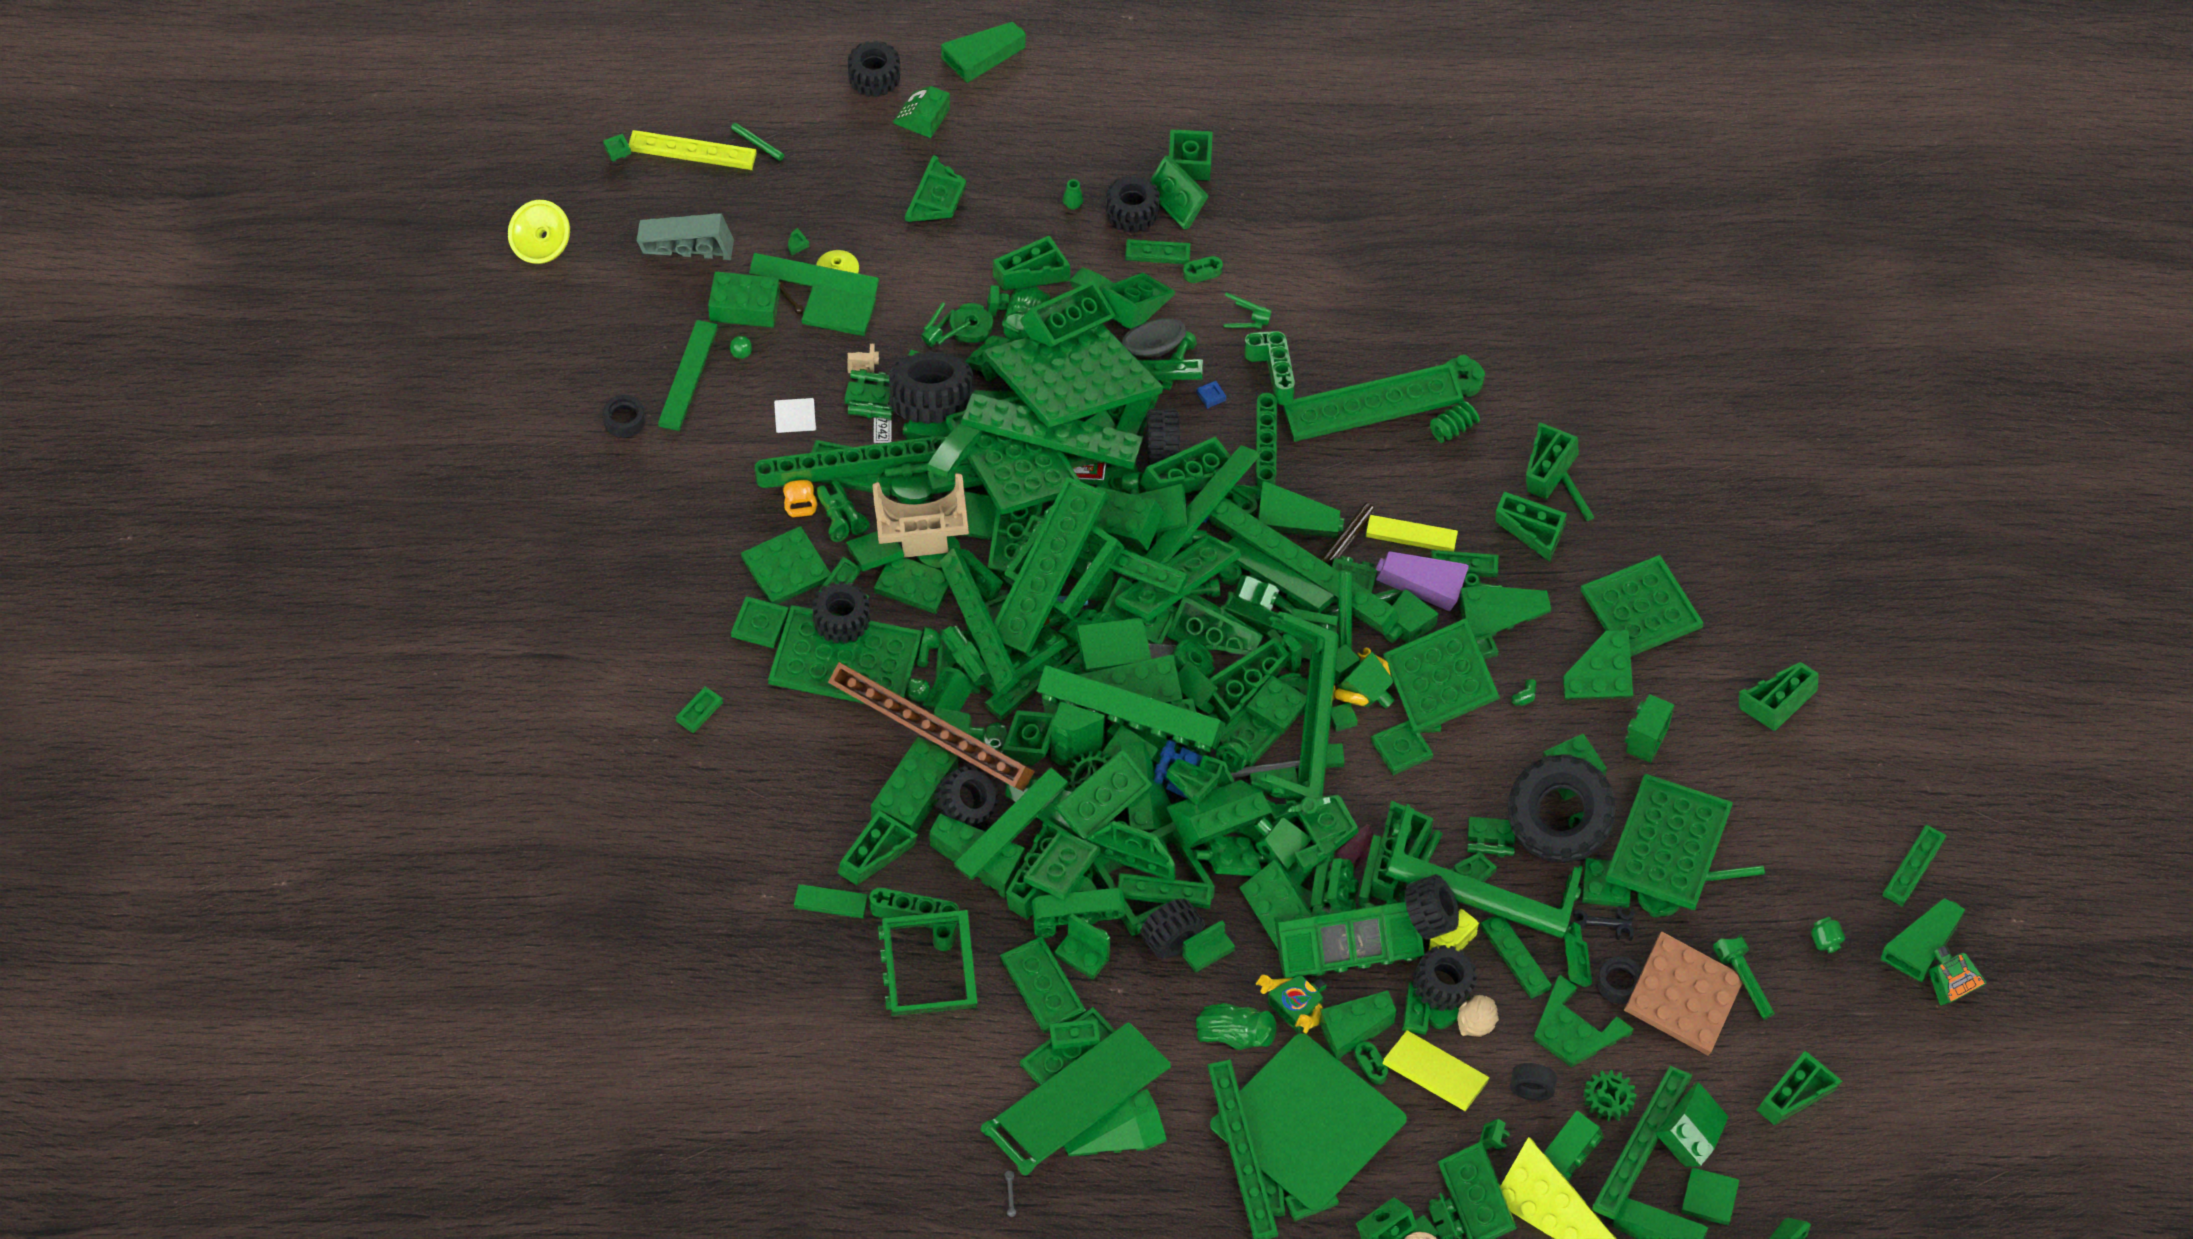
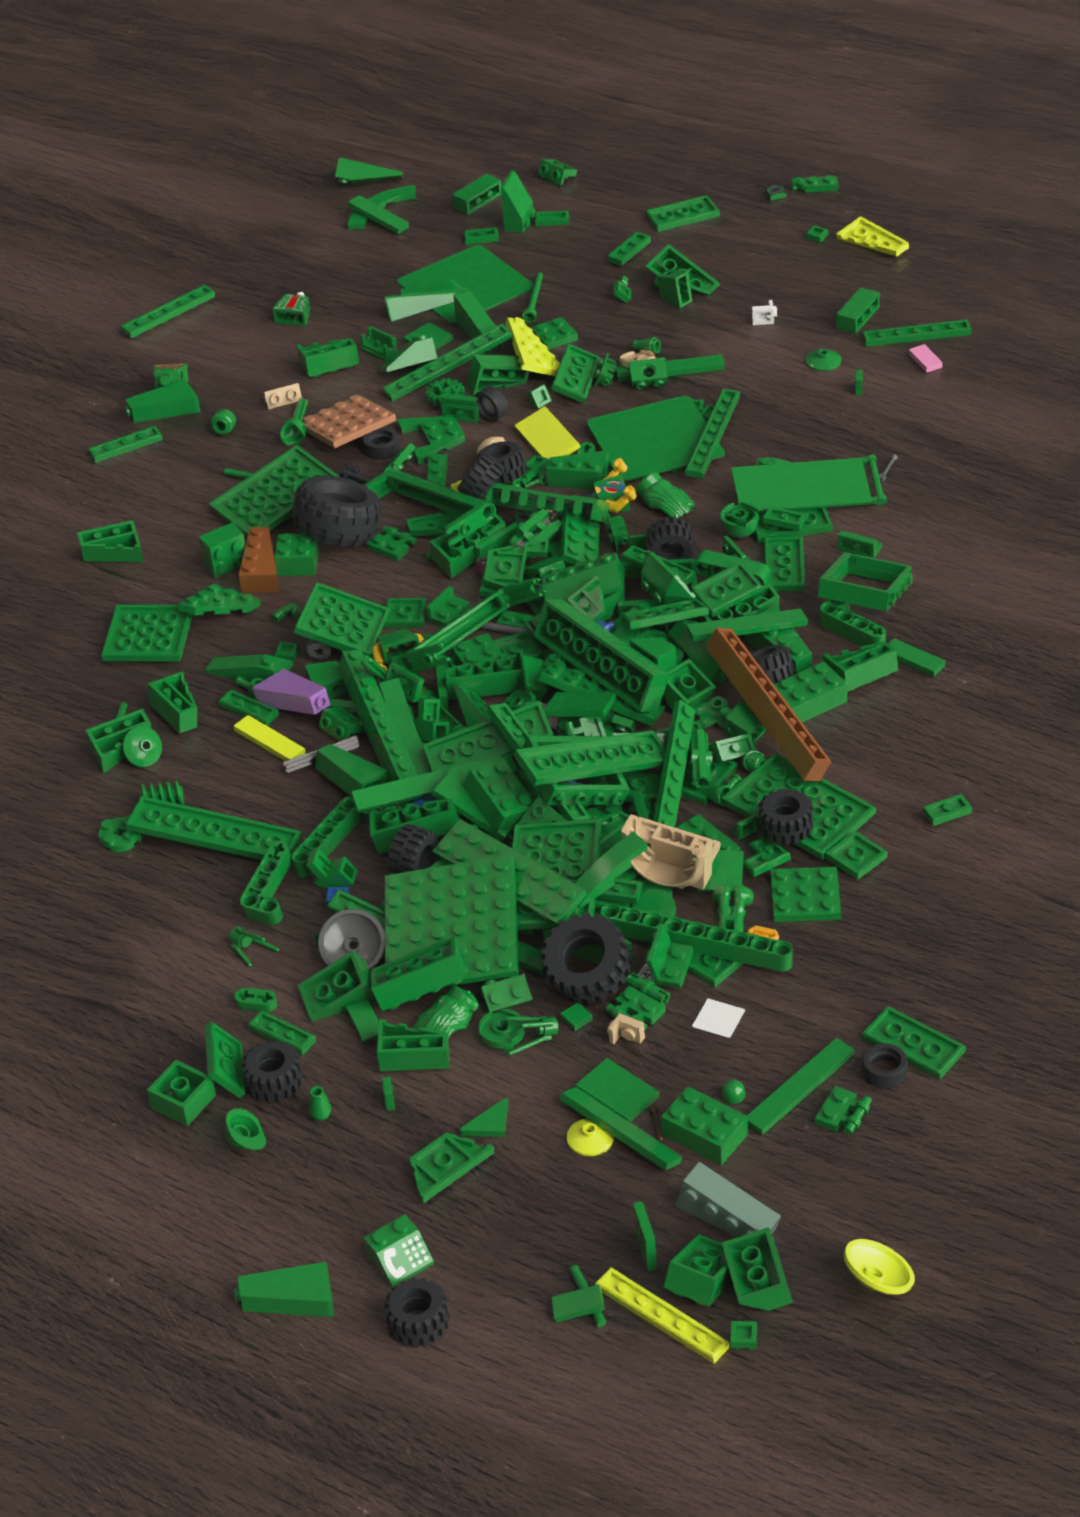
camera: 145 degrees left, 15 degrees down
green tile [788,228,809,256] -> none
green tile [987,285,1009,316] -> none
green piece [1287,797,1331,814] -> none
none -> green plate [121,284,215,338]
none -> green dish [122,726,162,767]
none -> green piece [225,1109,266,1150]
none -> dark orange wedge [239,527,280,593]
none -> tan hinge [263,383,302,410]
none -> green torso [273,292,310,326]
none -> green brick [306,848,358,890]
none -> green hinge [360,326,397,362]
none -> green tile [382,1077,395,1111]
none -> green bracket [427,586,470,627]
none -> green plate [440,393,479,423]
none -> green tile [460,1098,509,1137]
none -> green hand [524,470,547,489]
none -> green tile [552,1285,605,1322]
none -> green hinge [605,513,630,551]
none -> green tile [633,1201,657,1272]
none -> green bracket [645,923,694,988]
none -> green slope [664,1234,731,1307]
none -> green cylinder [720,502,759,538]
none -> green slope [722,1227,793,1311]
none -> green slope [731,814,757,840]
none -> green plate [815,1086,872,1135]
none -> green panel [837,530,882,558]
none -> green tile [862,1006,966,1080]

